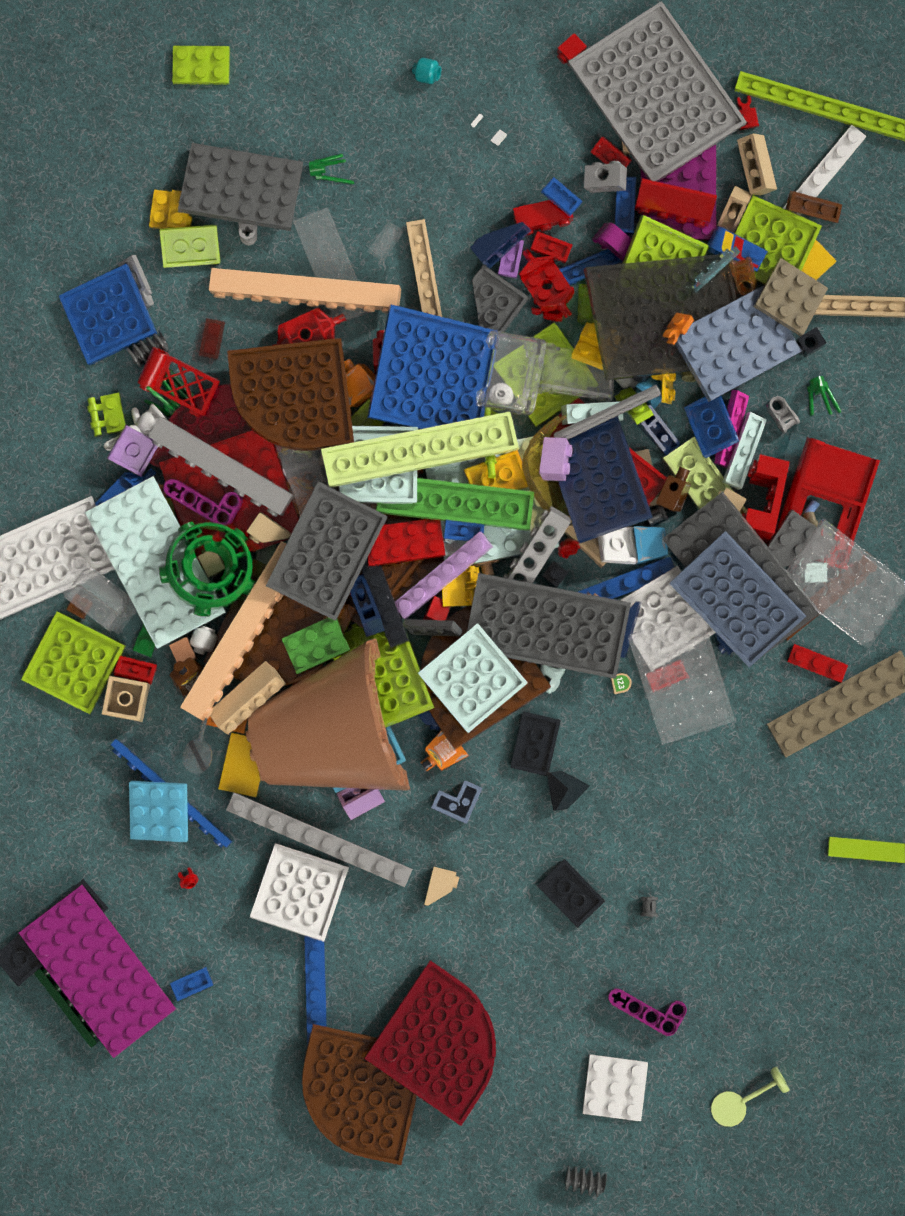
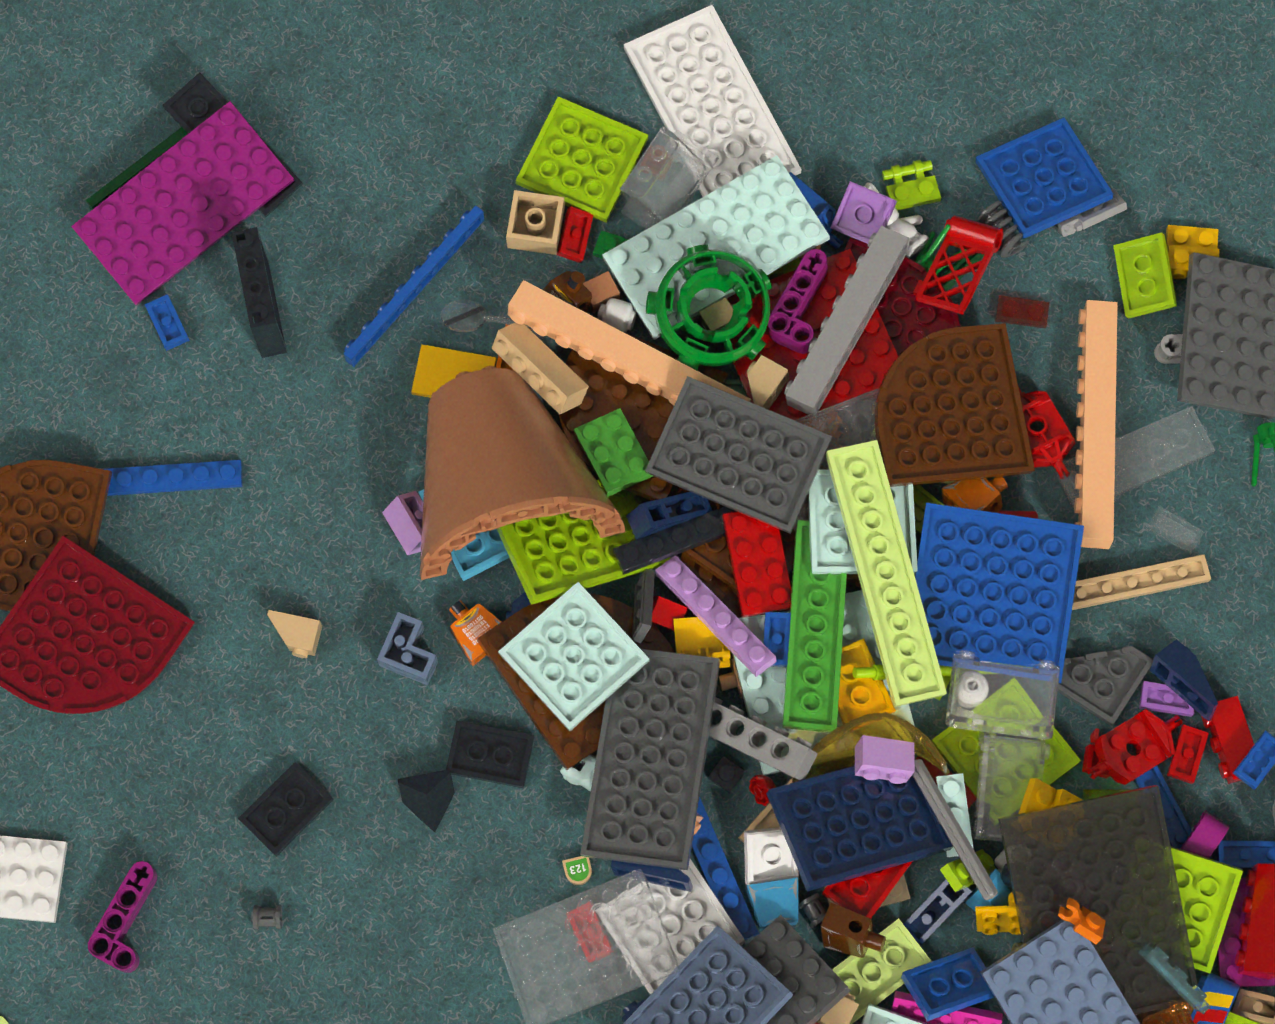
camera: 90 degrees right, 10 degrees down
medium azure plate [129,781,188,842] -> none
red plate [178,867,199,889] -> none
light grey brick [226,793,413,887] -> none
white plate [250,843,349,942] -> none
none -> black window [231,227,287,358]

